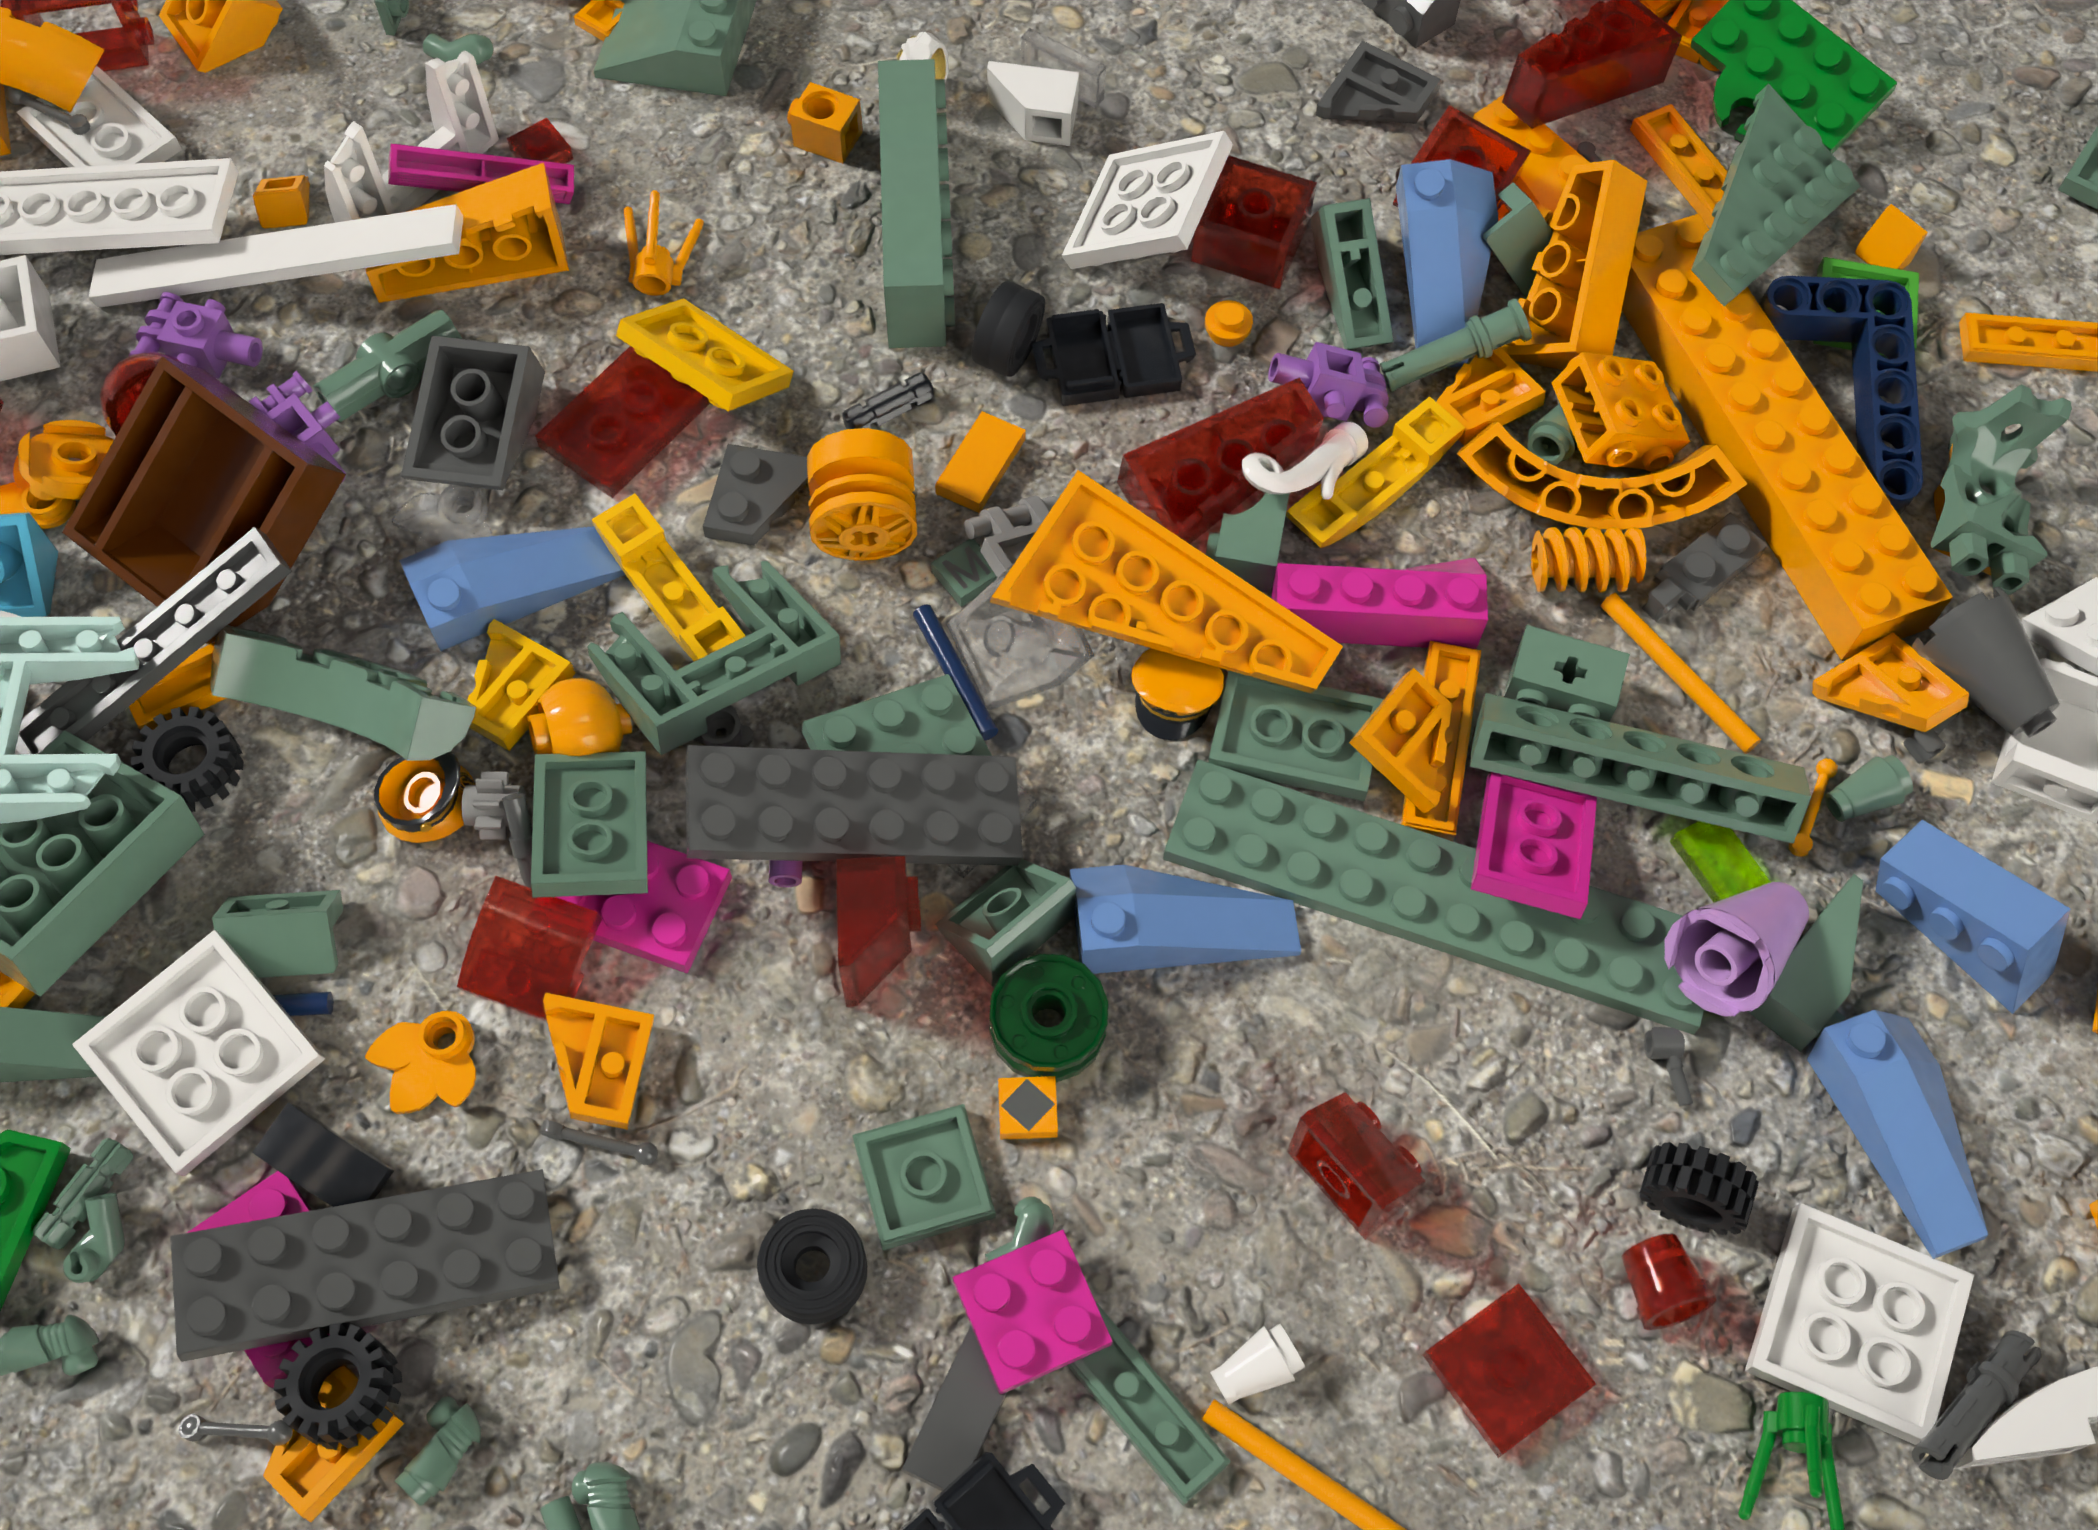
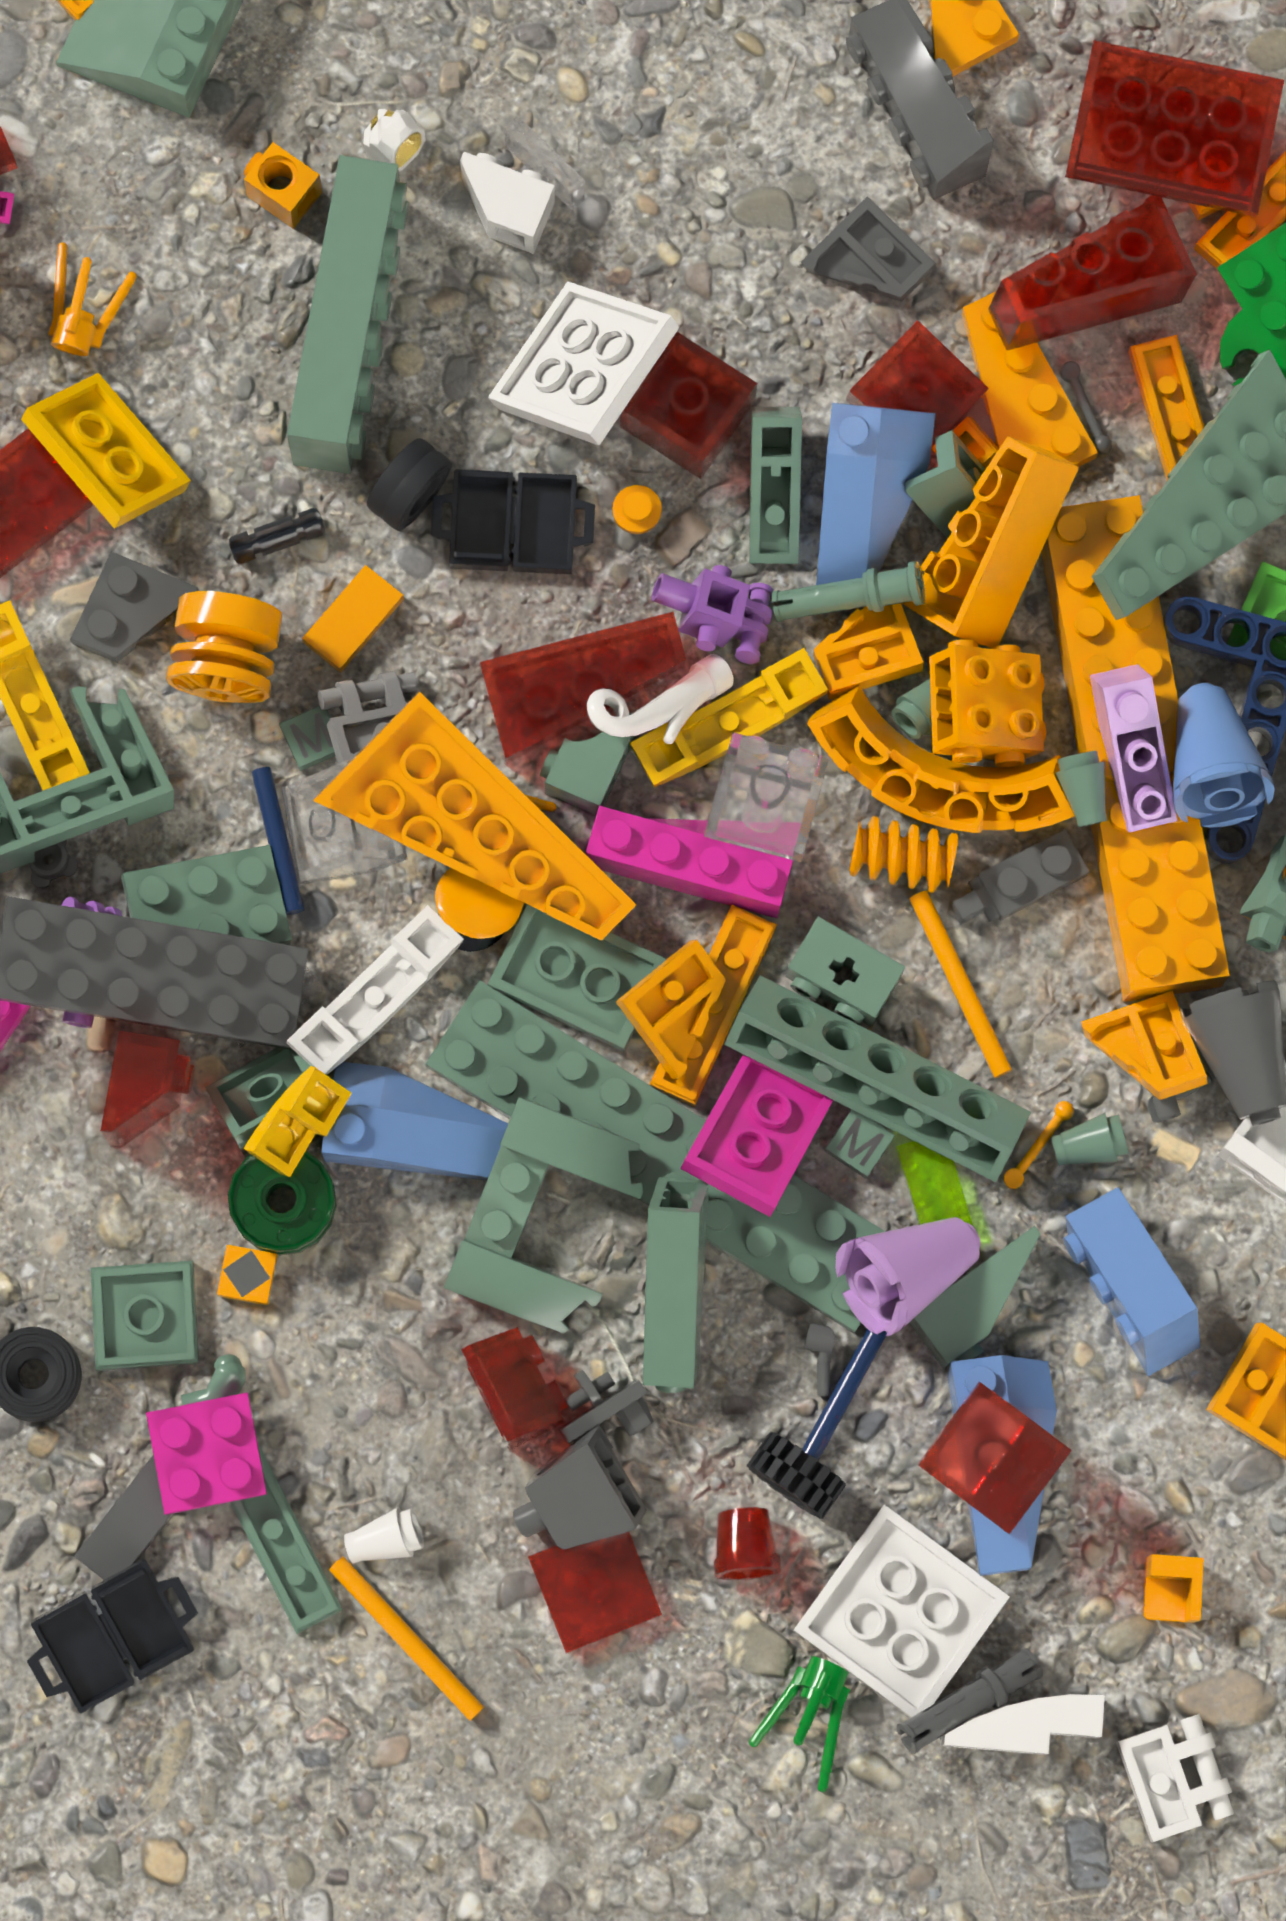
camera: 10 degrees right, 15 degrees up
none -> yellow slope [243,1066,352,1177]
none -> white slope [287,905,464,1075]
none -> sand green wedge [443,1097,644,1333]
none -> dark grey torso [513,1426,647,1549]
none -> dark grey hips [558,1370,654,1449]
none -> sand green slope [643,1177,709,1393]
none -> clear slope [704,732,829,862]
none -> dark blue bar [802,1329,887,1461]
none -> sand green tile [825,1110,895,1179]
none -> clear red slope [917,1382,1072,1534]
none -> sand green cone [1056,751,1108,827]
none -> lavender slope [1090,664,1177,832]
none -> medium blue cone [1172,683,1275,828]

